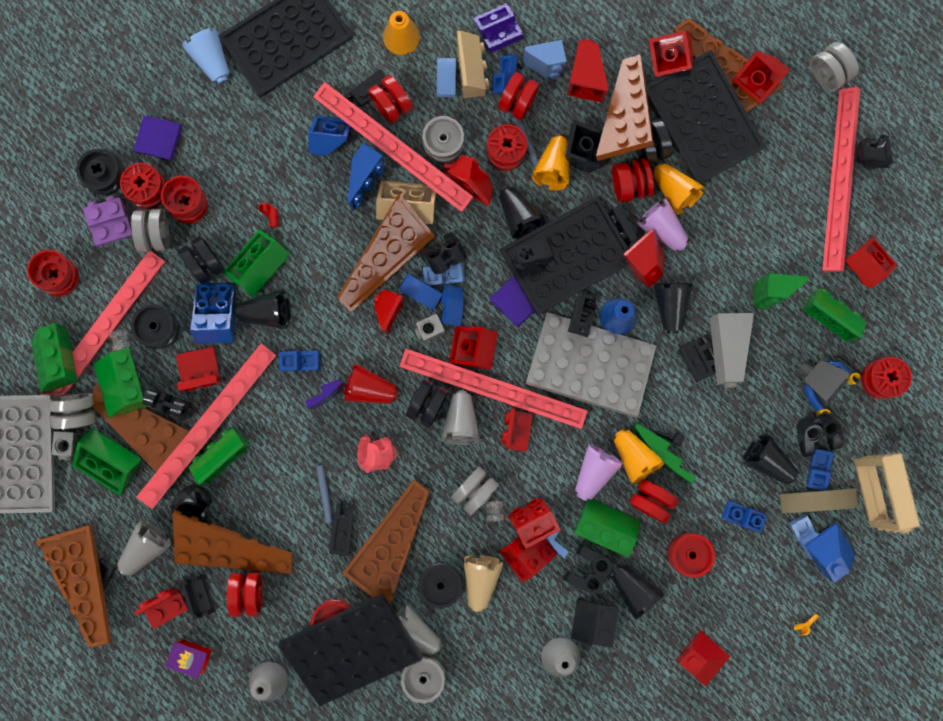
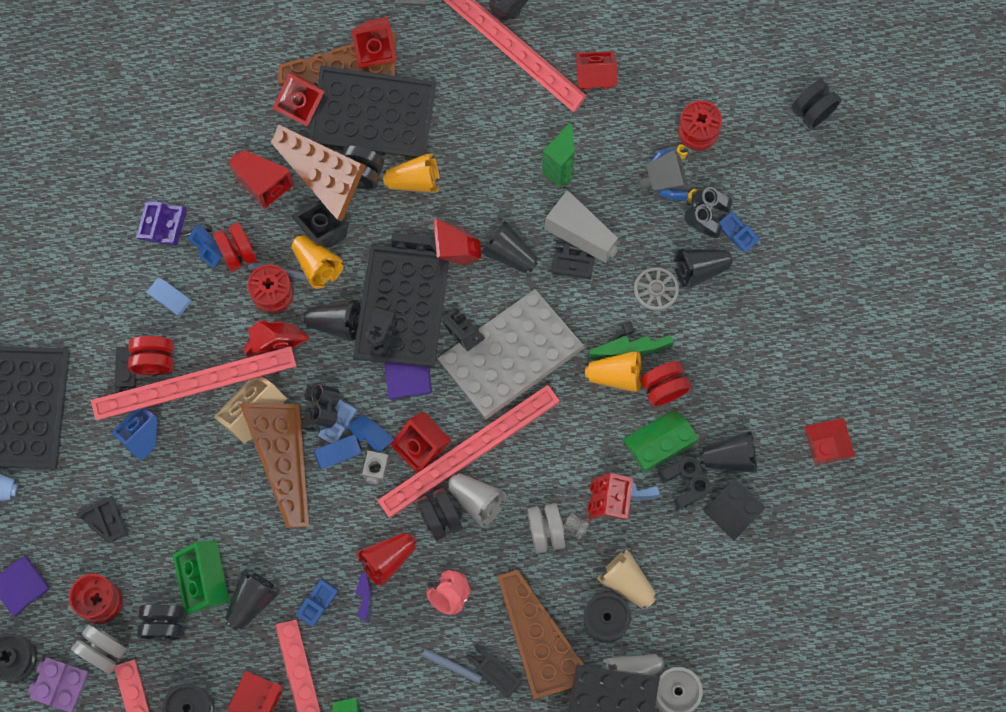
camera: 45 degrees left, 10 degrees down
red wheel [120,163,166,210] -> none
blue slope [190,283,235,344] -> none
red arm [258,202,279,228] -> none
blue slope [348,143,385,211] -> none
red slope [373,289,404,335] -> none
light orange cone [383,11,420,55] -> none
light grey wheel [422,116,464,164] -> none
tan slope [457,30,489,98] -> none
red bracket [499,536,557,582] -> none
red bracket [501,408,533,452] -> none
medium blue slope [522,40,567,79] -> none
light grey cone [541,637,580,677] -> none
lavender cone [575,444,623,501] -> none
blue cone [599,298,637,335] -> none
red wheel [612,158,654,203] -> none
lavender cone [637,198,689,251] -> none
red wheel [667,532,715,578] -> none
blue slope [721,501,767,533] -> none
dark tan slope [779,488,858,513] -> none
medium blue slope [788,514,819,560] -> none
light orange hand [794,614,819,636] -> none
green slope [801,288,866,343] -> none
blue slope [804,523,855,583] -> none
tan window [854,453,920,533] -> none
none -> black wing [76,496,128,543]
none -> light grey wheel [634,267,679,311]

